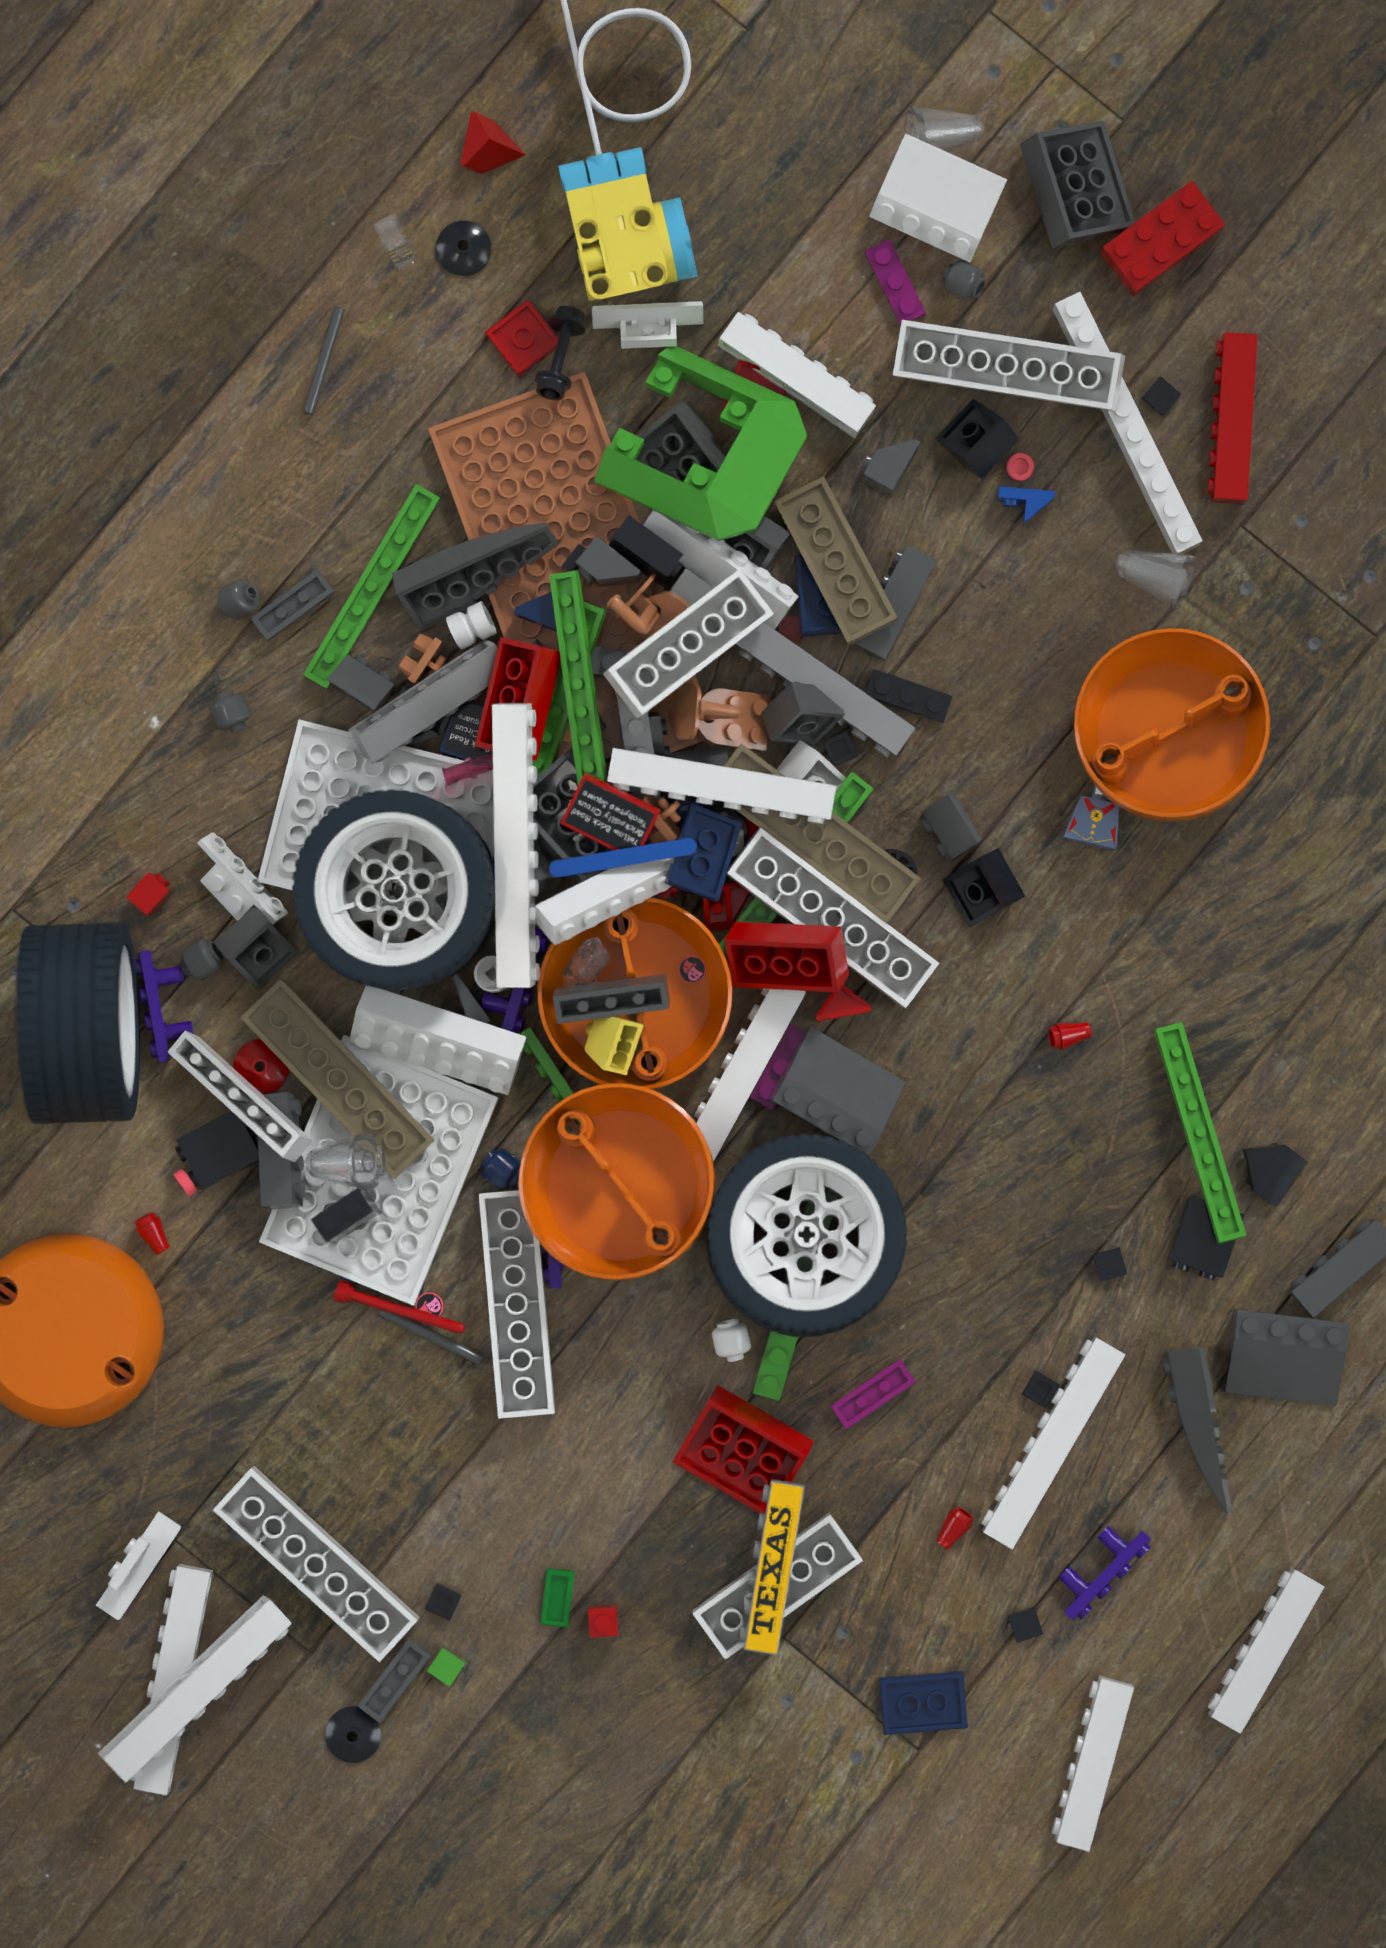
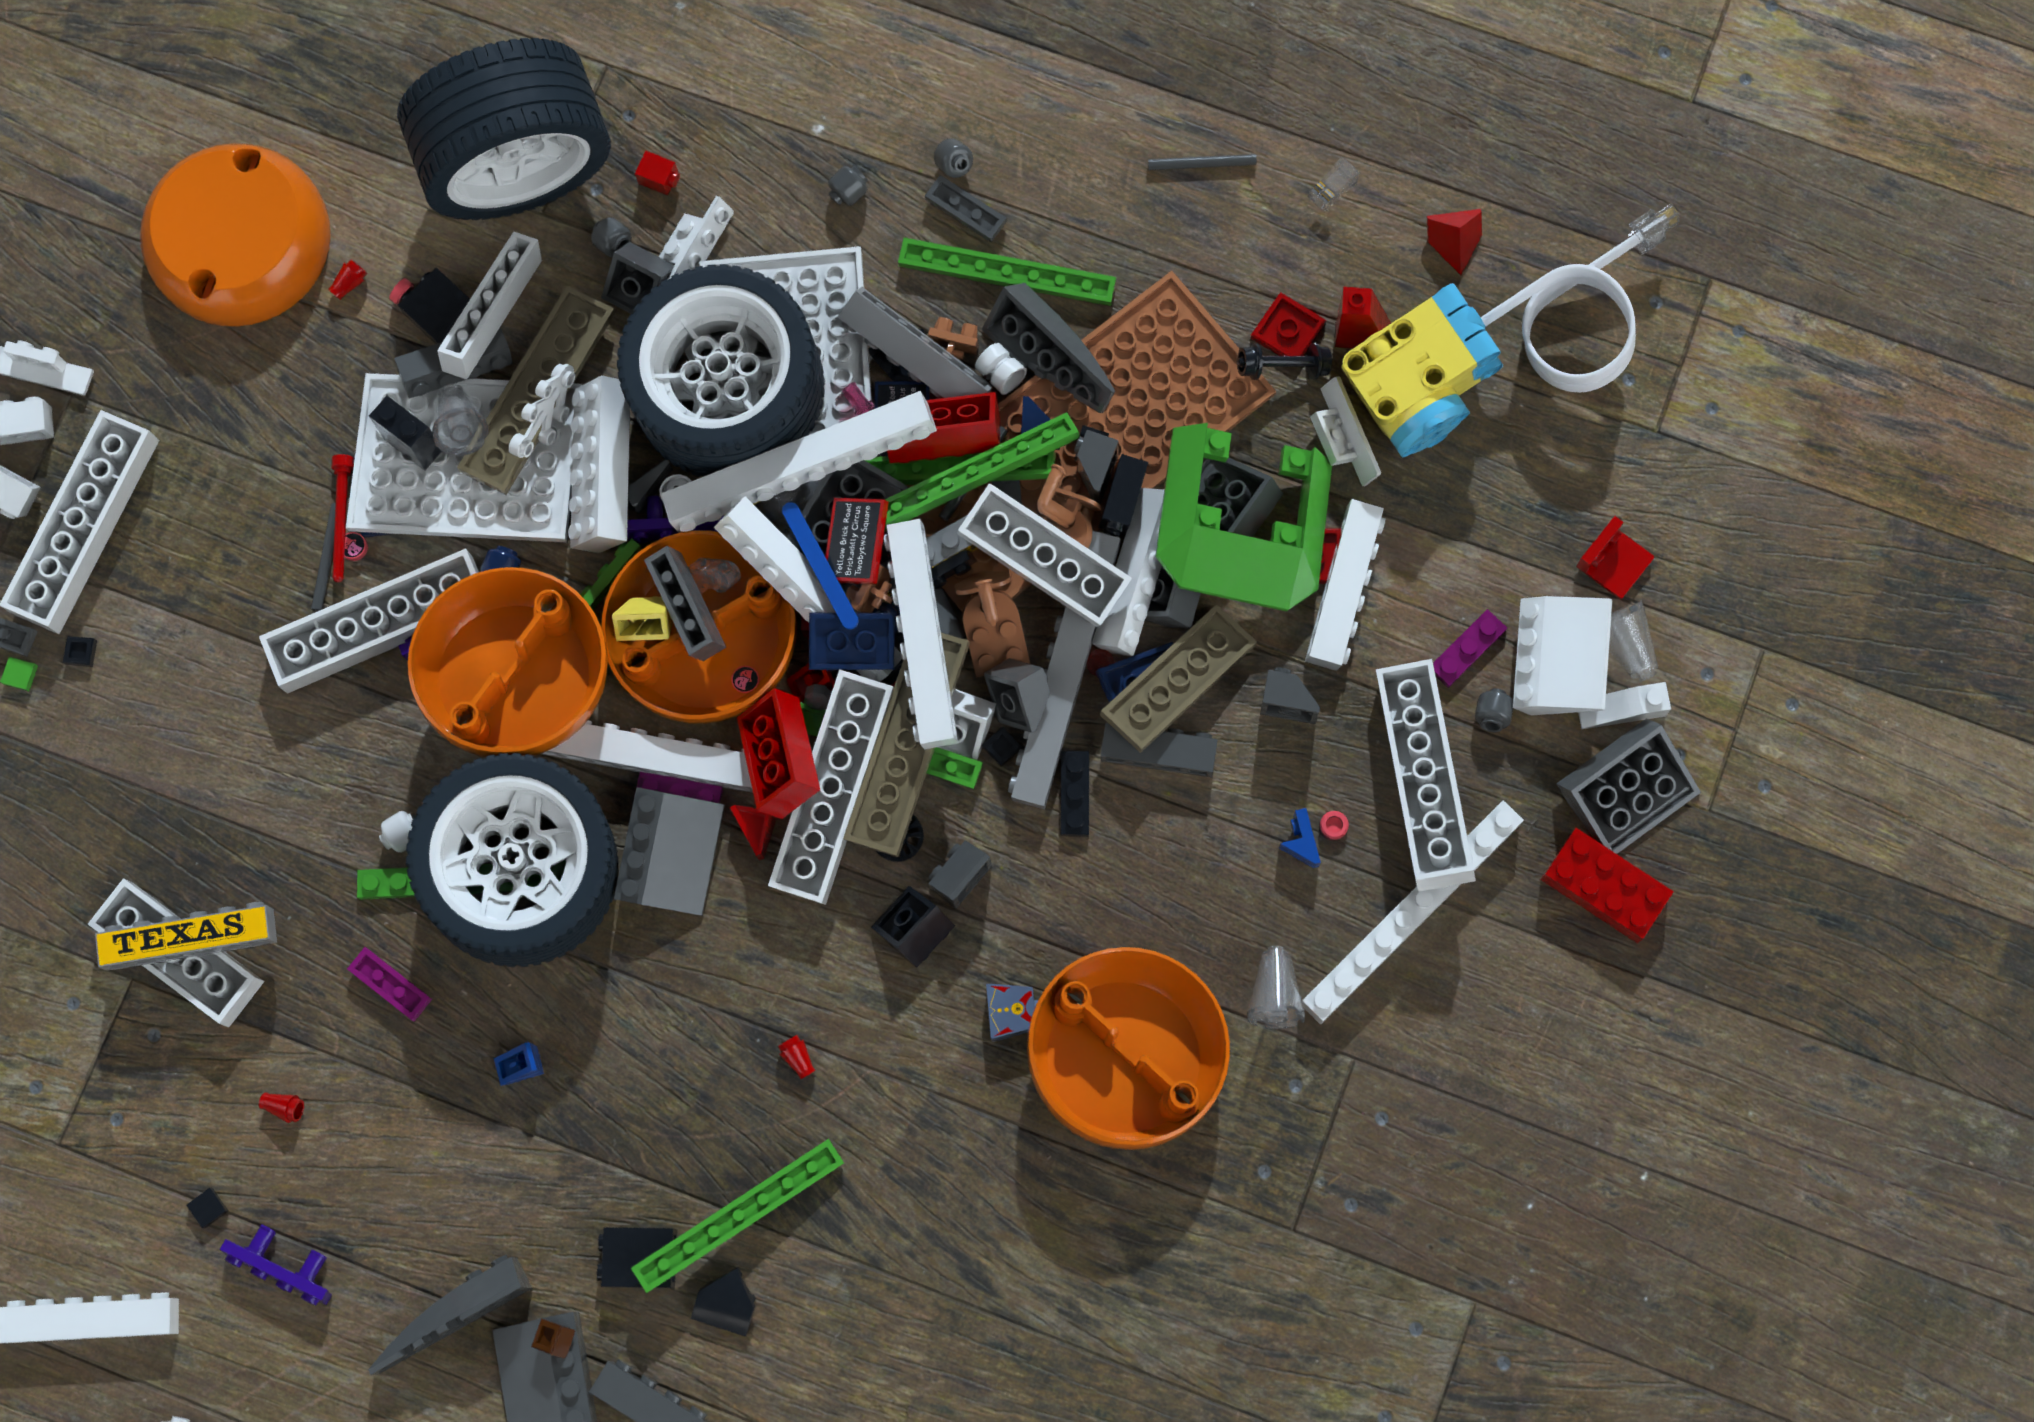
camera: 75 degrees right, 10 degrees down
dark purple plate [135,950,194,1064] -> none
red dish [233,1039,289,1095] -> none
dark grey slope [327,654,396,713] -> none
black dish [436,221,491,276] -> none
green tile [540,1568,575,1628] -> none
red brick [588,1604,619,1638] -> none
red slope [672,1385,814,1513] -> none
dark blue tile [879,1671,968,1735] -> none
black slope [935,399,1019,479] -> none
white brick [980,1337,1125,1550] -> none
black tile [1021,1370,1060,1408] -> none
black tile [1092,1247,1127,1282] -> none
black tile [1141,376,1181,416] -> none
red brick [1207,332,1258,504] -> none
none -> blue slope [494,1042,544,1086]
none -> white plant [509,364,575,458]
none -> reddish brown slope [531,1318,575,1358]
none -> dark grey tile [804,684,832,711]
none -> red slope [1334,287,1391,348]
none -> red bracket [1576,516,1654,599]
none -> white slope [1578,682,1671,729]

